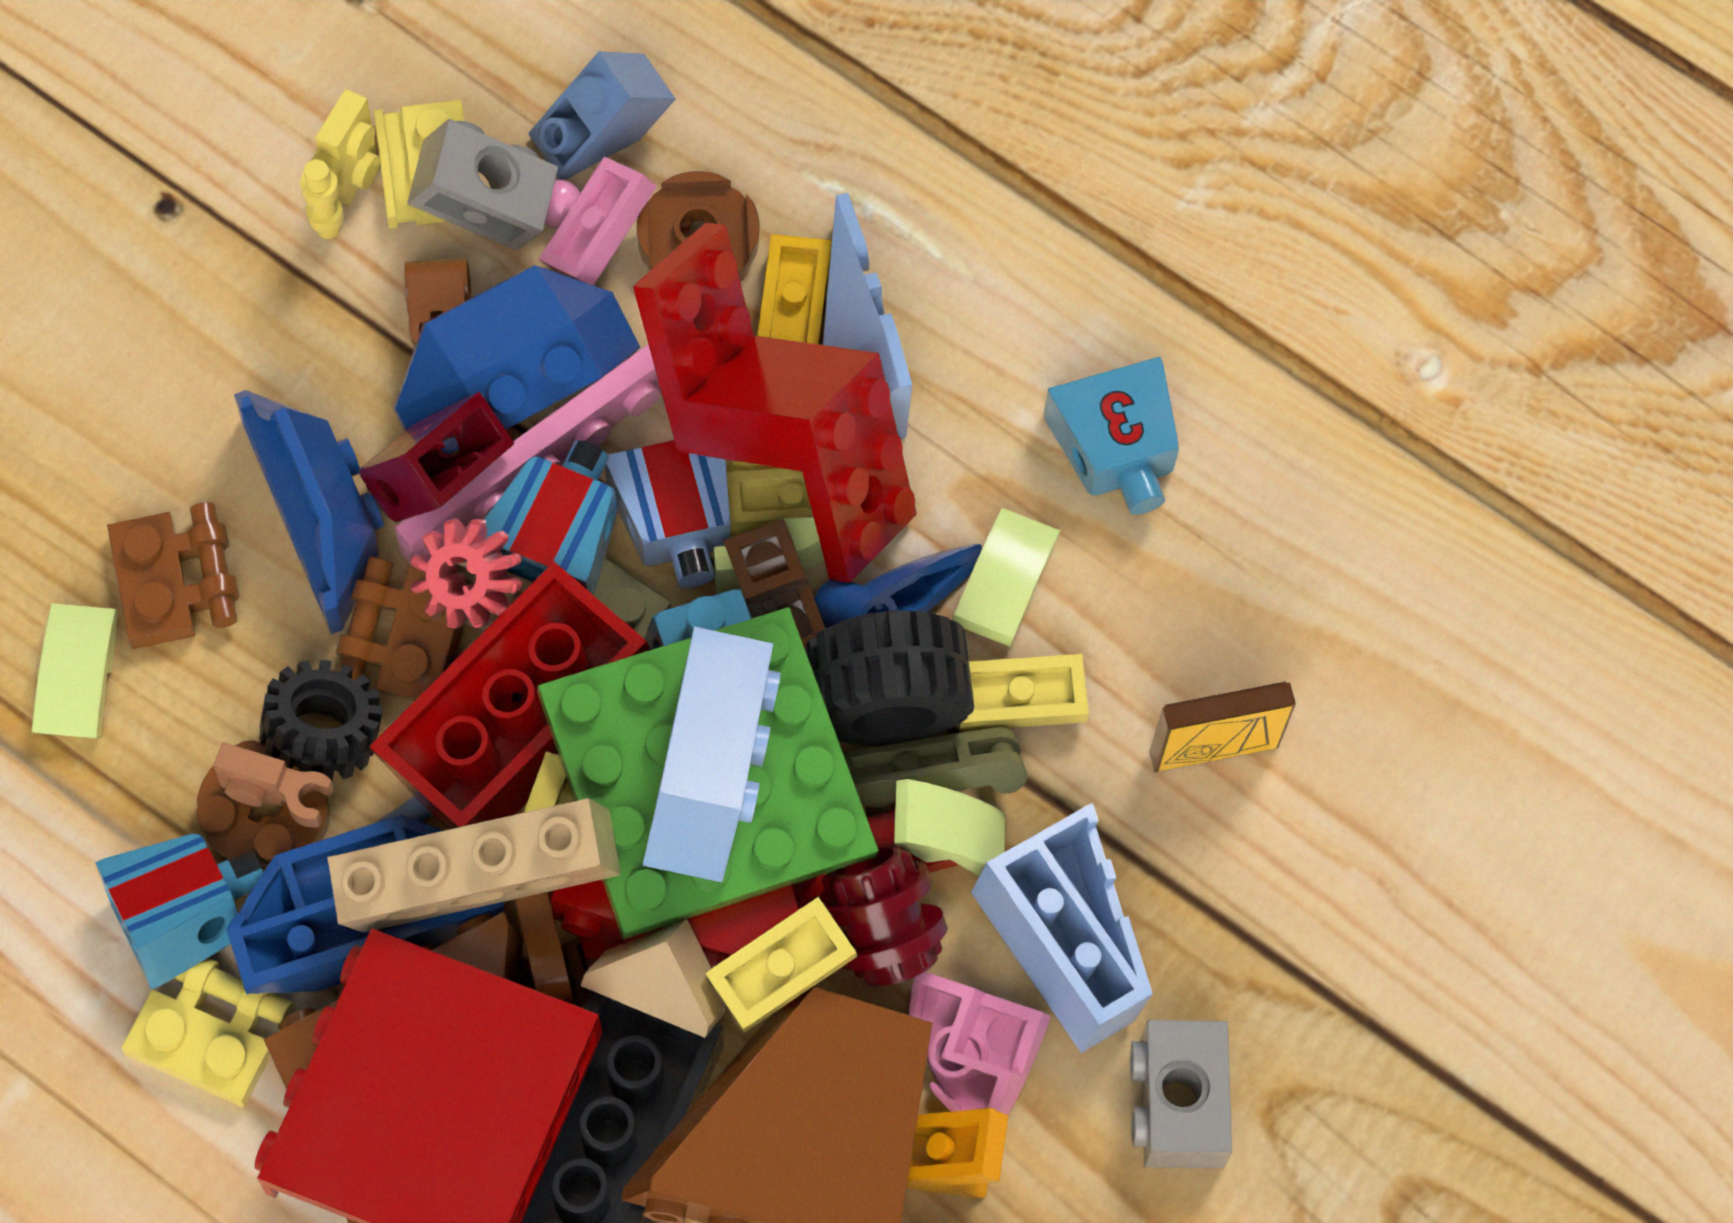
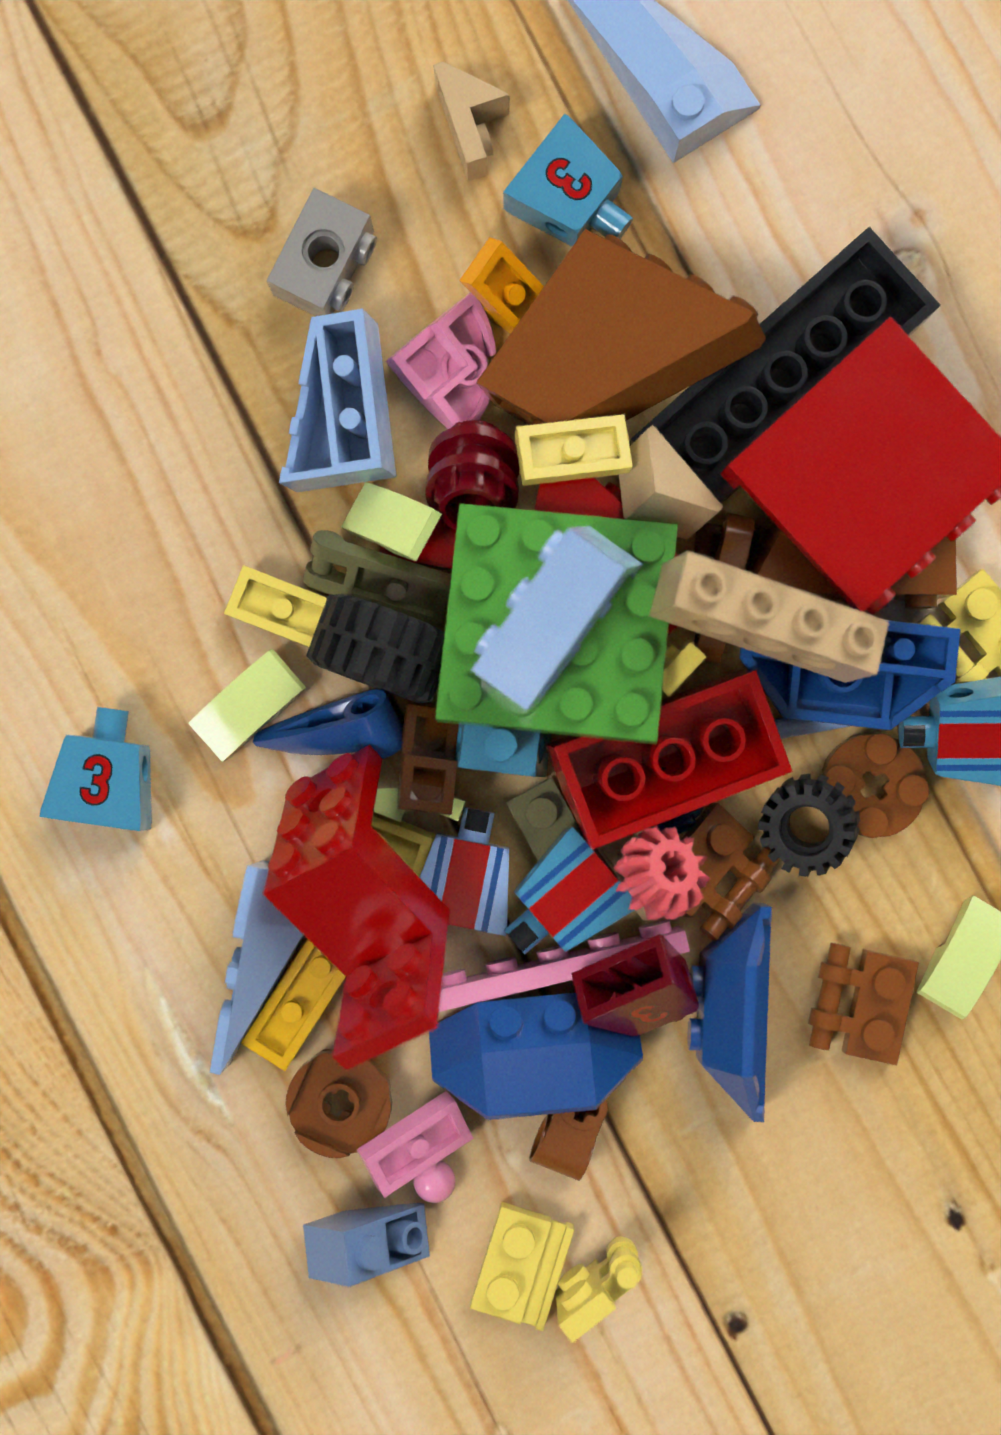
camera: 145 degrees left, 20 degrees up
nougat plate [213,742,334,828] -> none
light grey brick [407,119,558,250] -> none
tile [1149,681,1296,772] -> none

